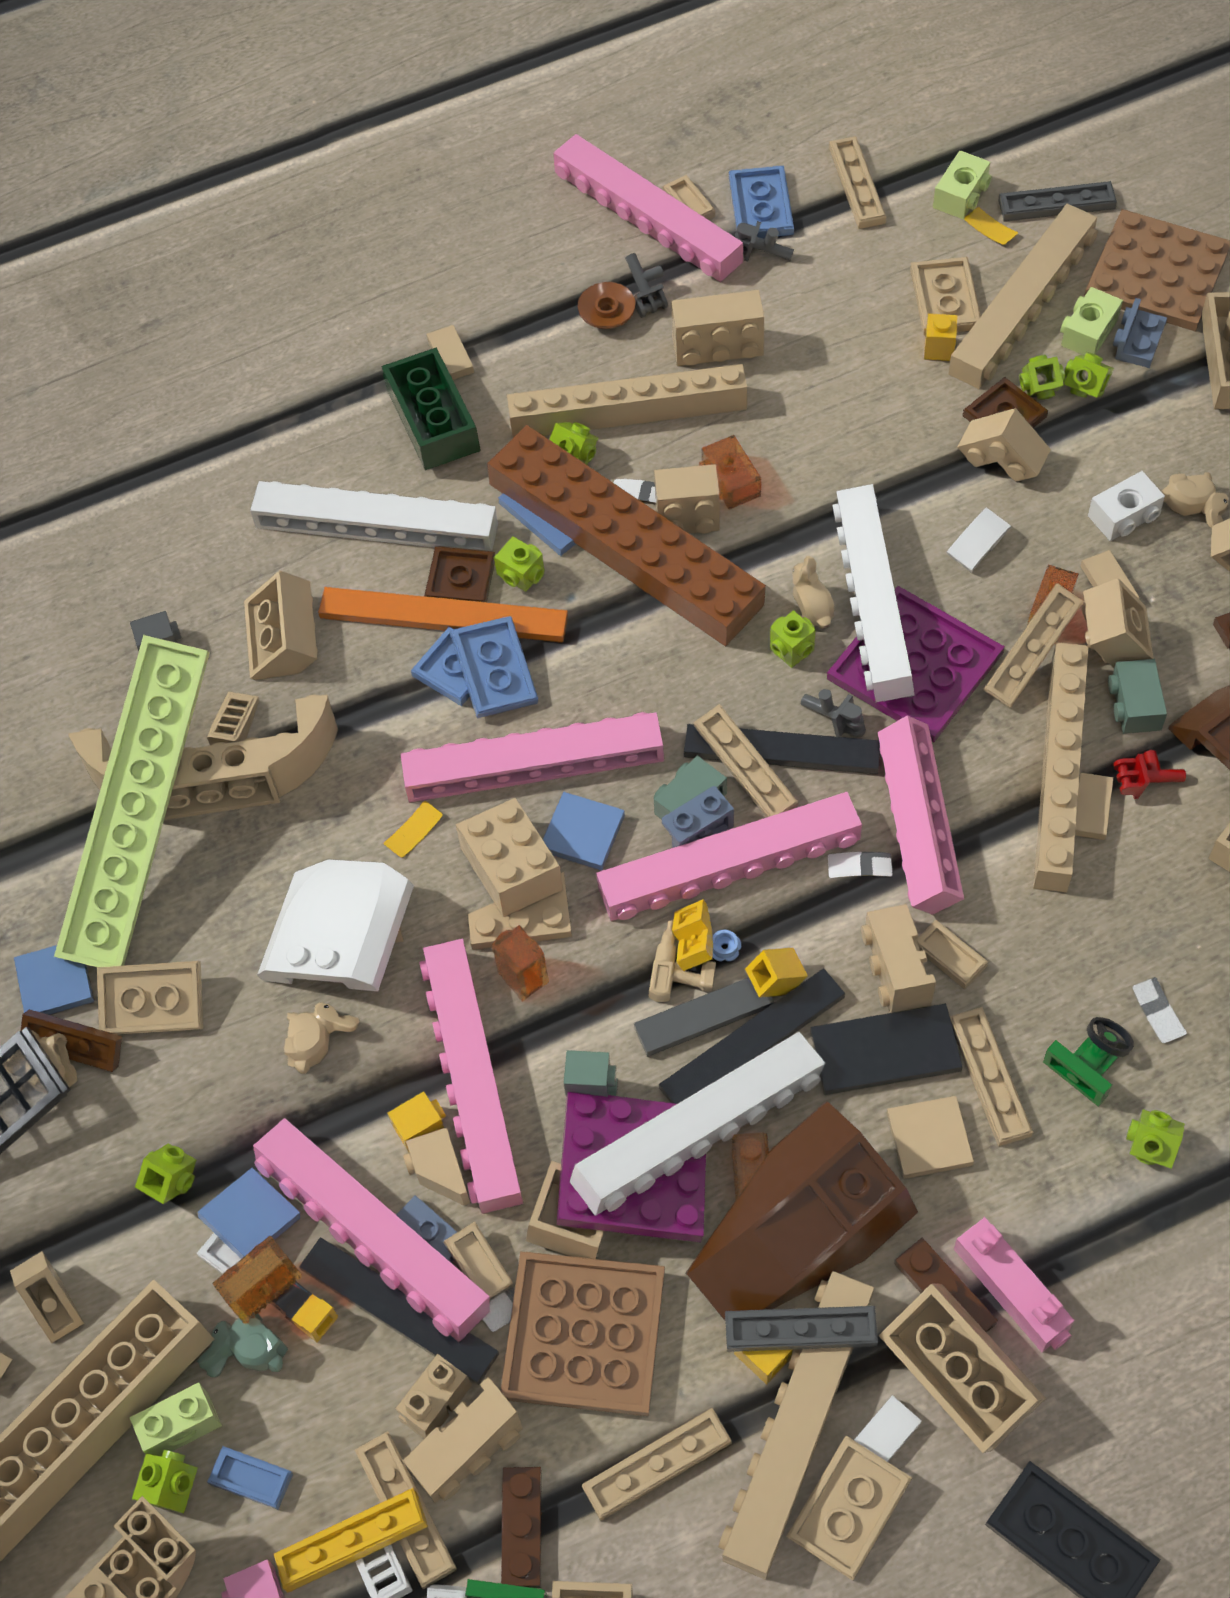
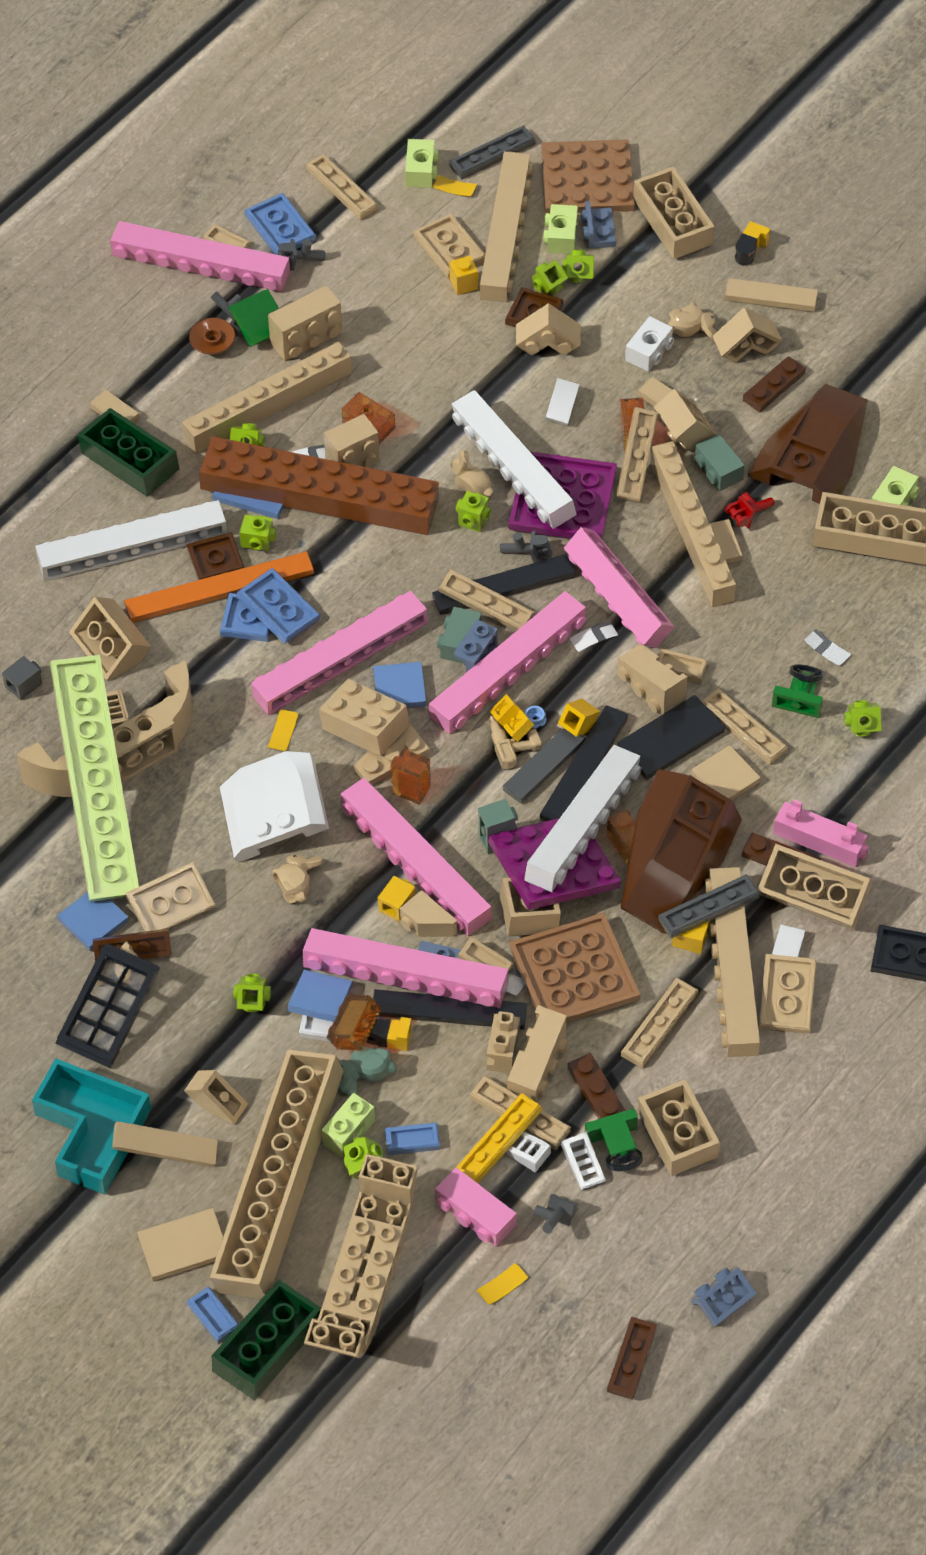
camera: 30 degrees left, 5 degrees down
none -> green tile [229,288,279,348]

